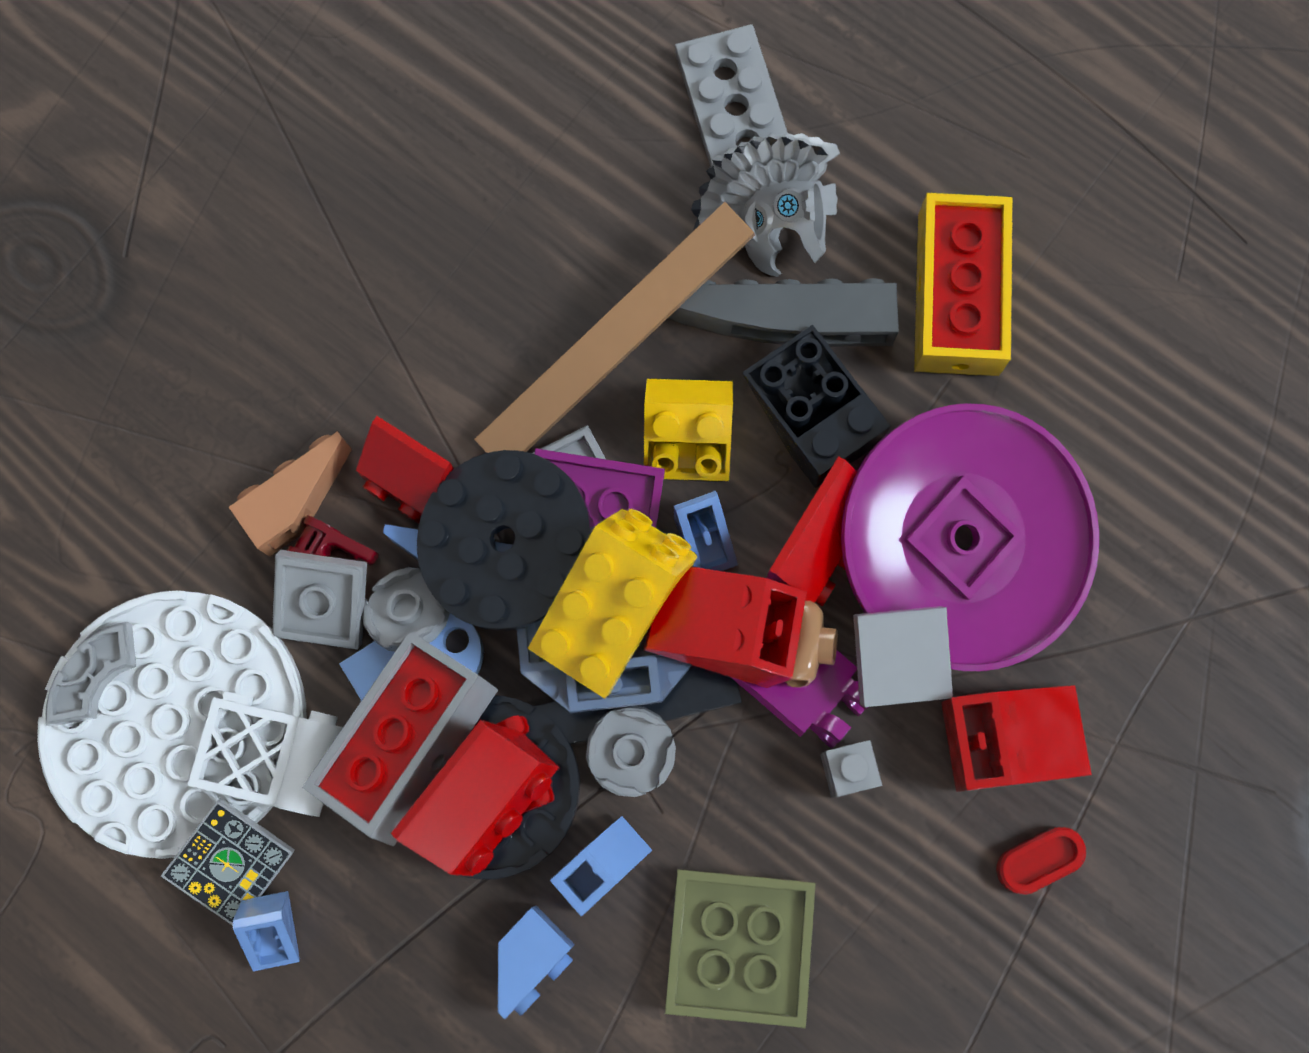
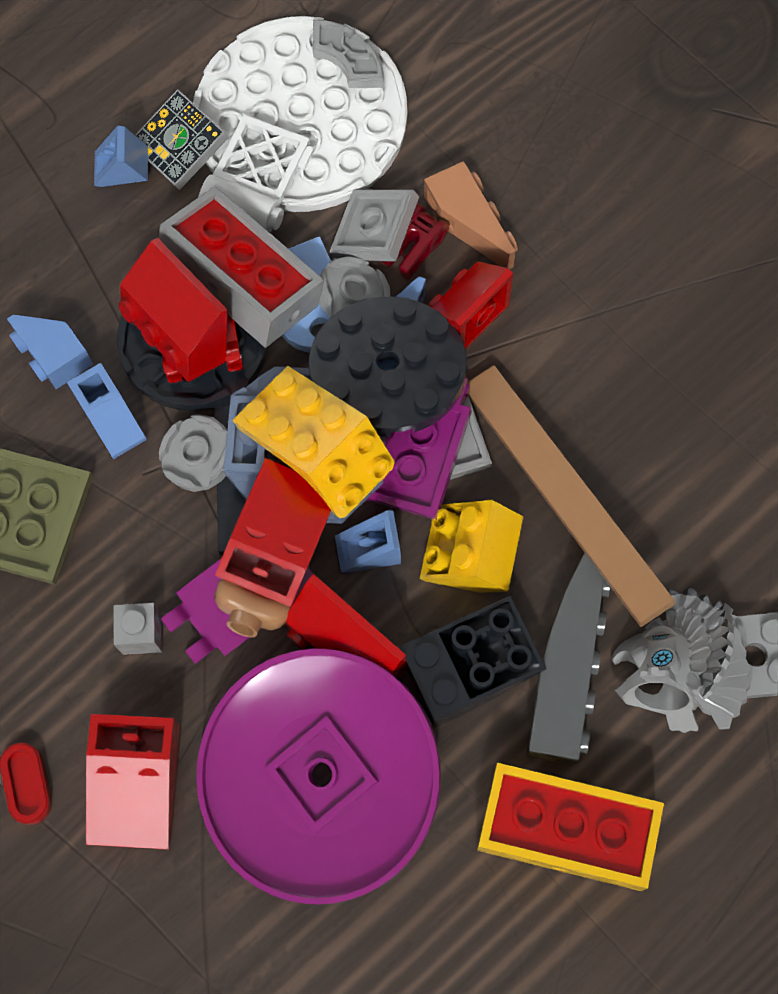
camera: 100 degrees right, 5 degrees down
light grey tile [853,606,953,707] -> none

